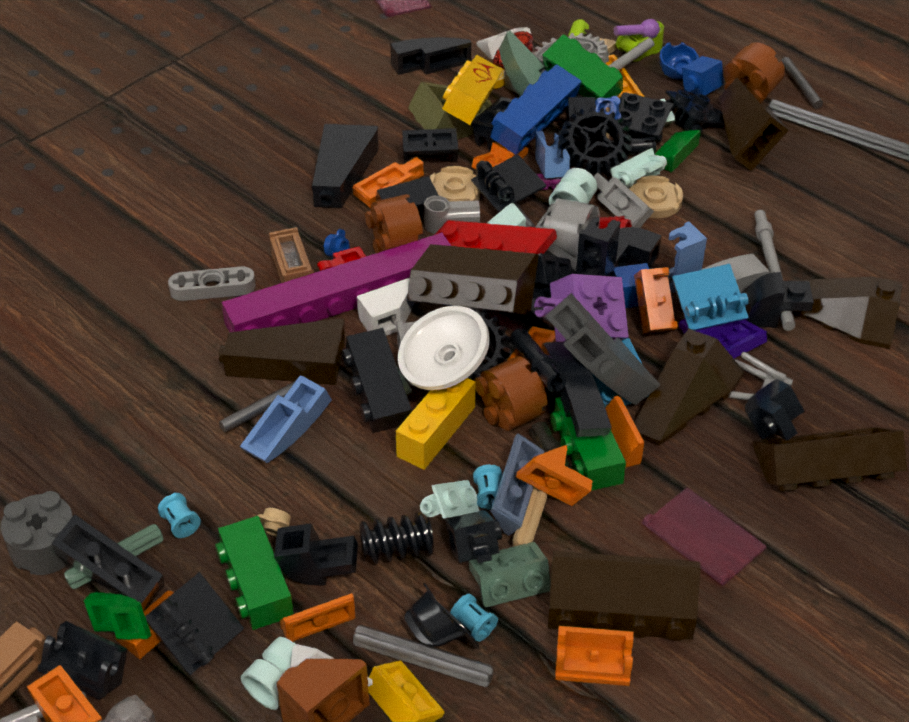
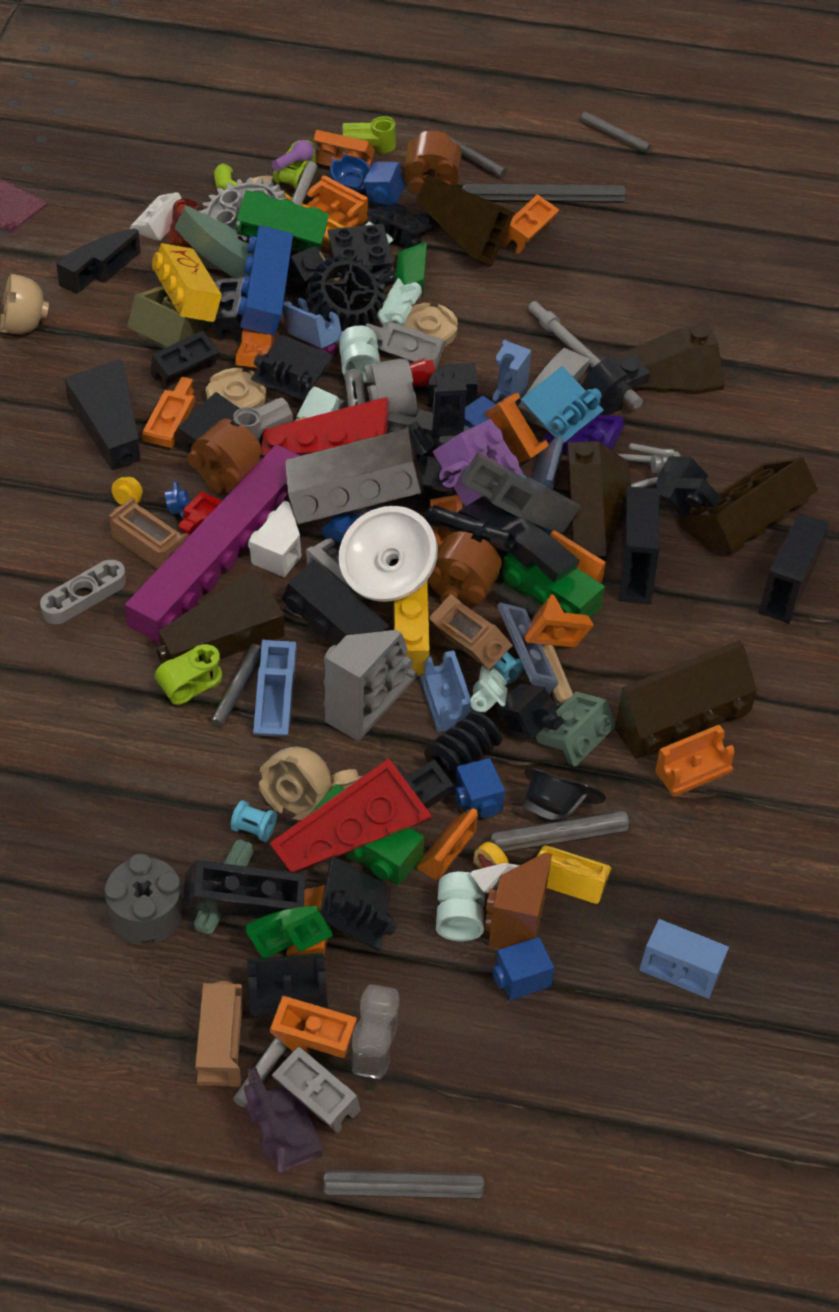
camera: 35 degrees left, 5 degrees up
medium azure bush [450,594,498,642] -> none
blue plate [595,96,622,120] -> none
clear pink piece [642,488,766,586] -> none
none -> tan cylinder [0,274,49,335]
none -> yellow plate [111,477,143,505]
none -> lime piece [154,644,222,705]
none -> tan cylinder [259,746,331,820]
none -> red wing [270,758,432,873]
none -> orange hinge [307,175,368,227]
none -> orange bracket [314,130,375,167]
none -> light grey wedge [324,630,418,742]
none -> lime piece [343,116,396,153]
none -> medium blue hinge [420,650,472,732]
none -> medium nougat window [428,594,513,670]
none -> blue brick [454,758,505,818]
none -> yellow tile [473,842,509,869]
none -> orange hinge [501,194,559,254]
none -> sand blue slope [531,436,564,490]
none -> black slope [619,486,660,604]
none -> black slope [759,513,830,624]

